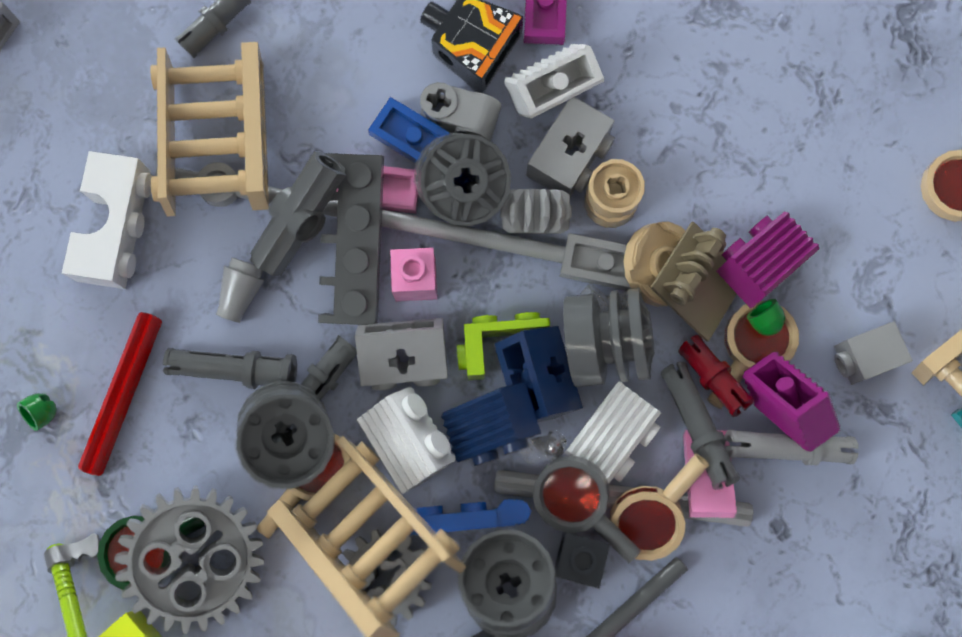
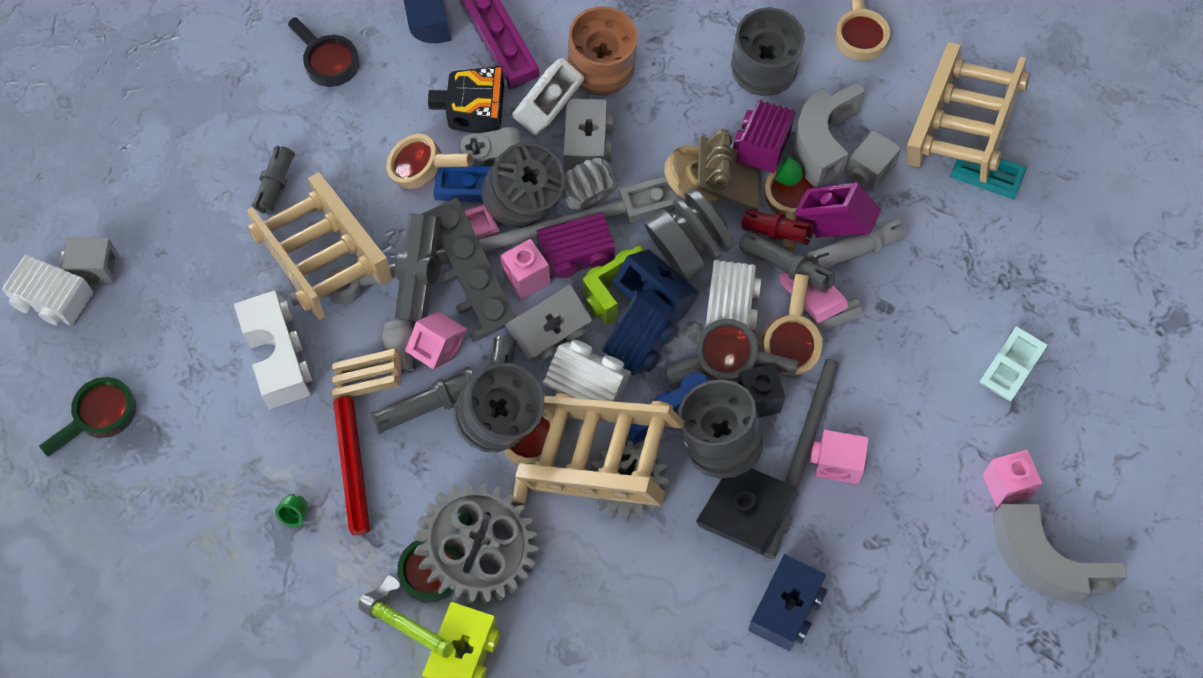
camera: 30 degrees left, 15 degrees down
tan wheel [584,159,645,228] -> none
none -> tan tile [332,348,401,398]
none -> tan piece [386,133,474,190]
none -> bright pink brick [405,311,467,369]
none -> magenta brick [536,212,615,279]
none -> nougat wheel [568,6,638,95]
none -> dark grey wheel [730,7,805,96]
none -> light grey arch [793,83,865,189]

